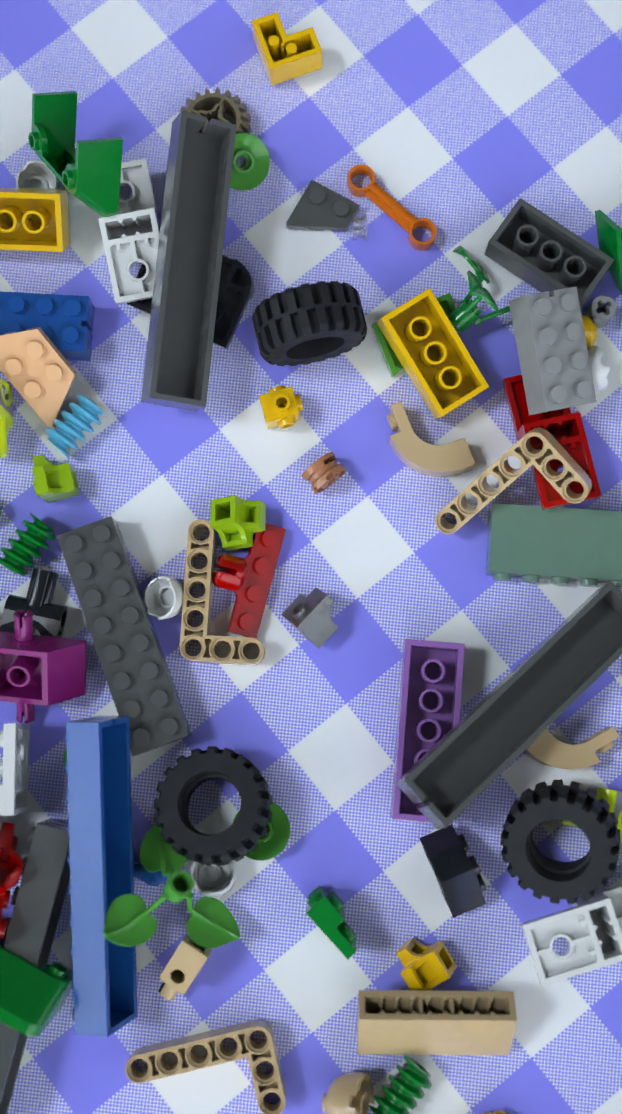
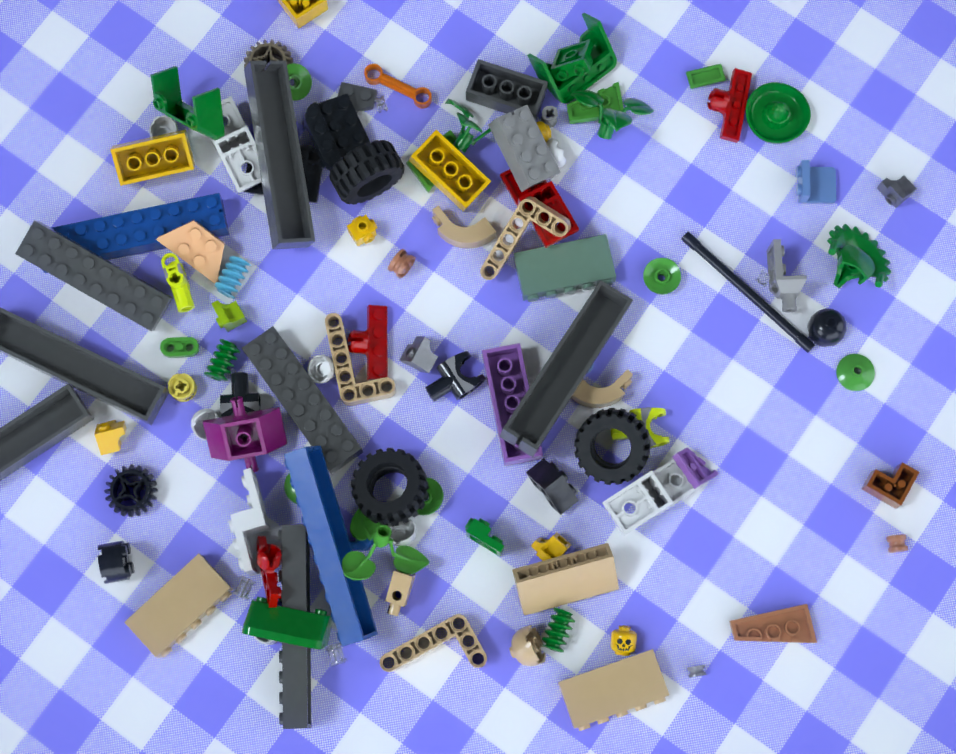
camera: 20 degrees left, 5 degrees down
lime brick [210,495,266,551] -> none
none -> black plate [302,93,371,171]
none -> clear bush [325,642,348,667]
none -> black connector [425,351,486,402]

